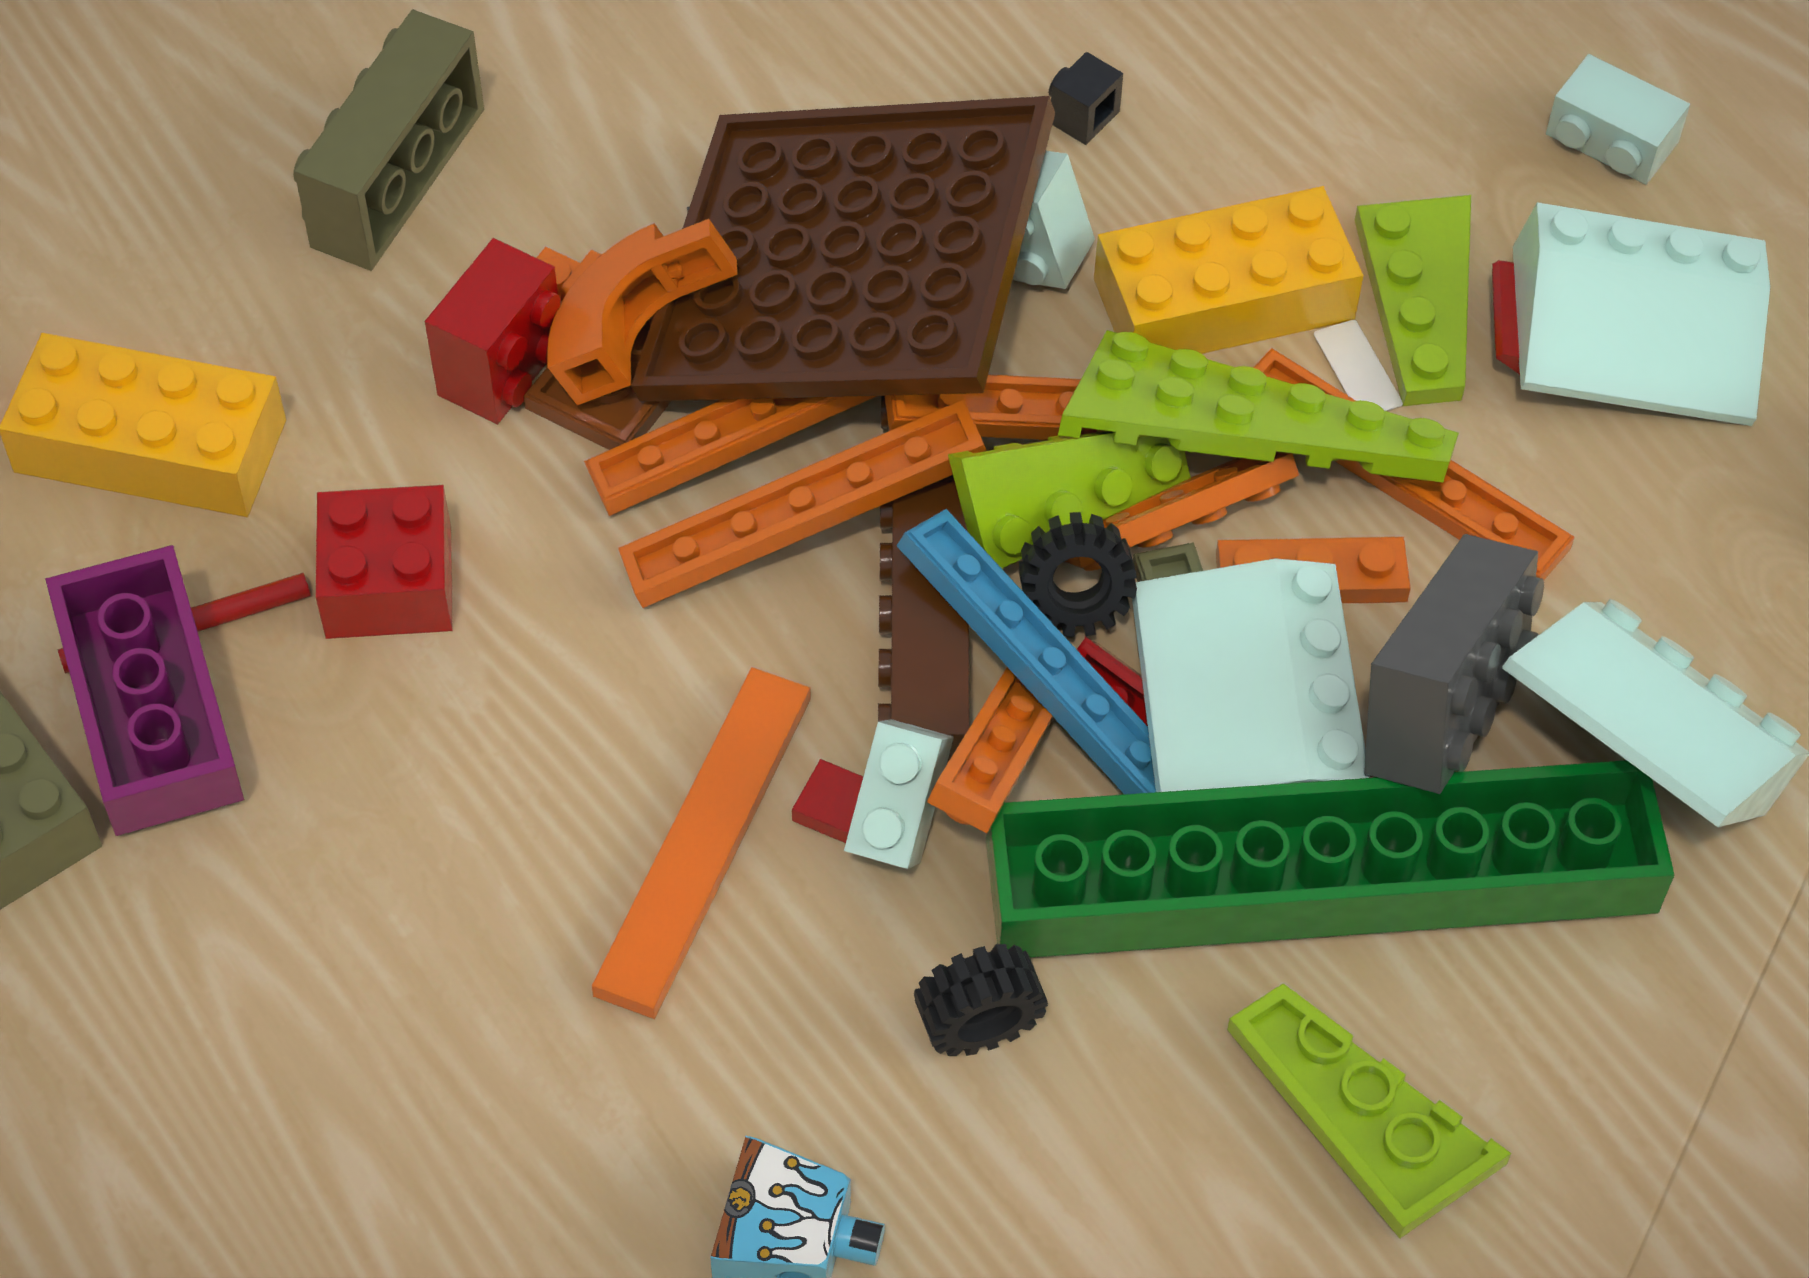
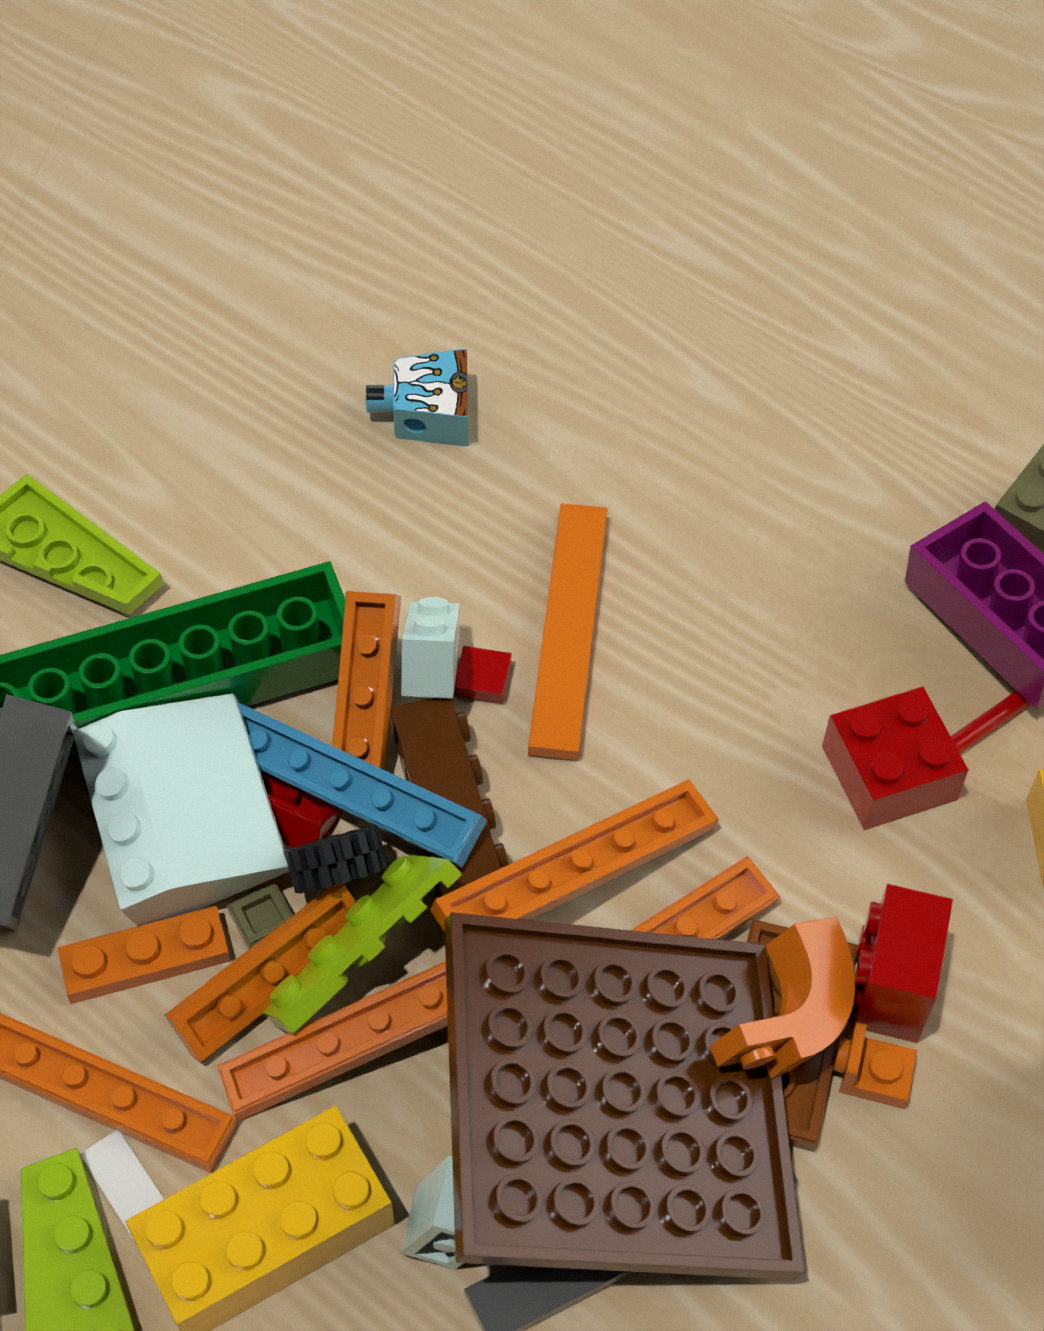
camera: 165 degrees right, 0 degrees up
black tyre [914,944,1048,1056] -> none
lime wing [1058,330,1459,483] -> none

